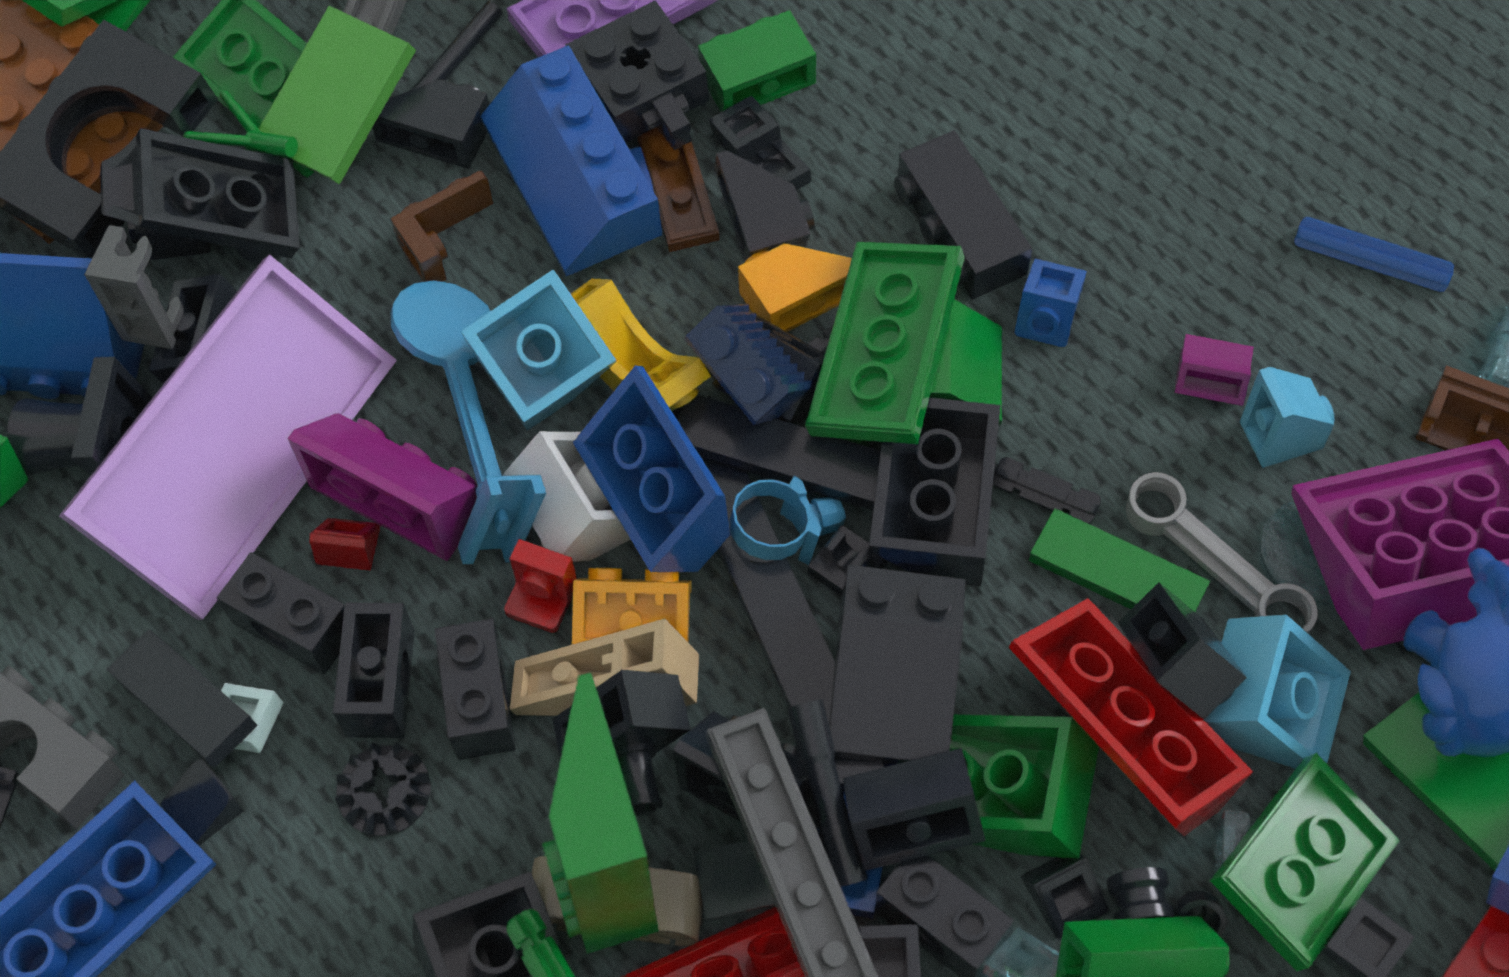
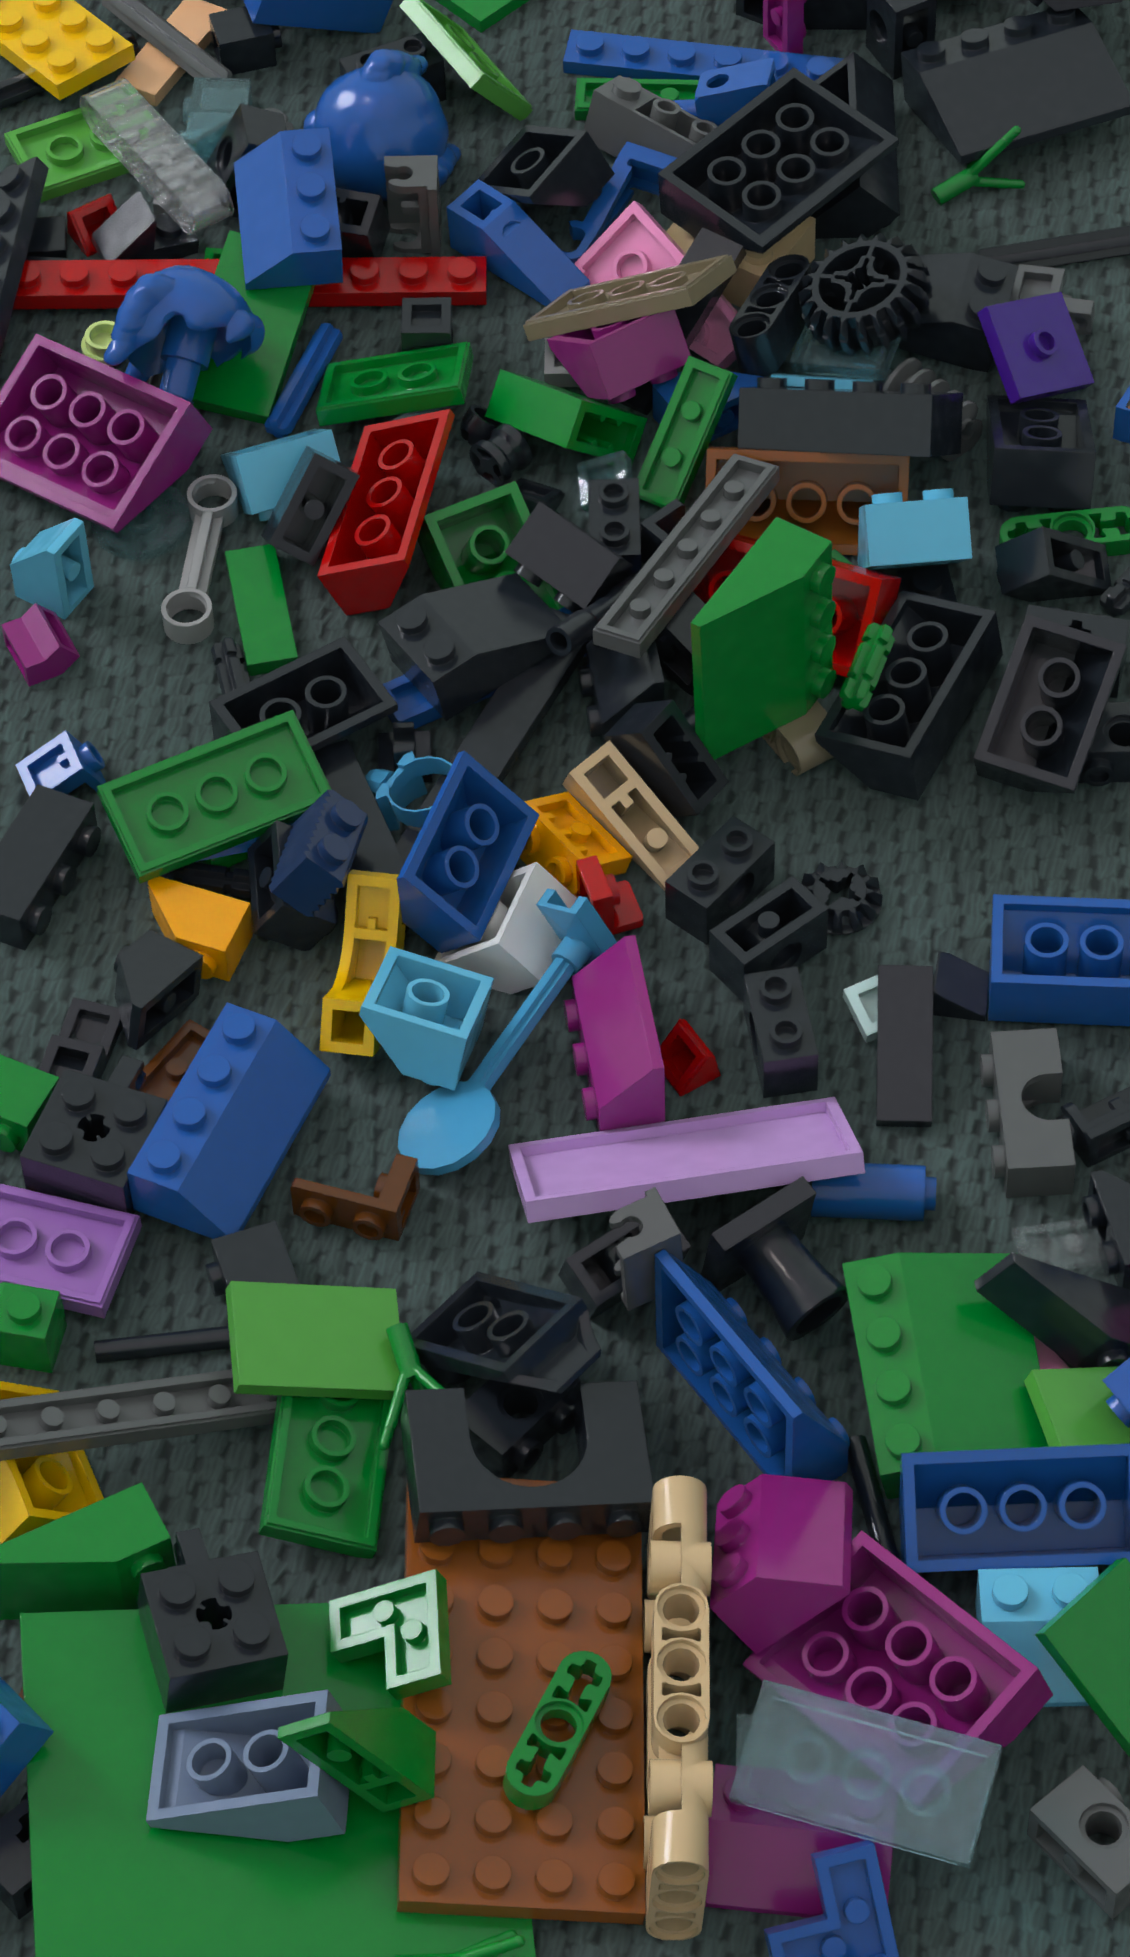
camera: 130 degrees left, 10 degrees down
none -> blue axle [265,323,343,439]
none -> blue brick [811,1163,936,1221]

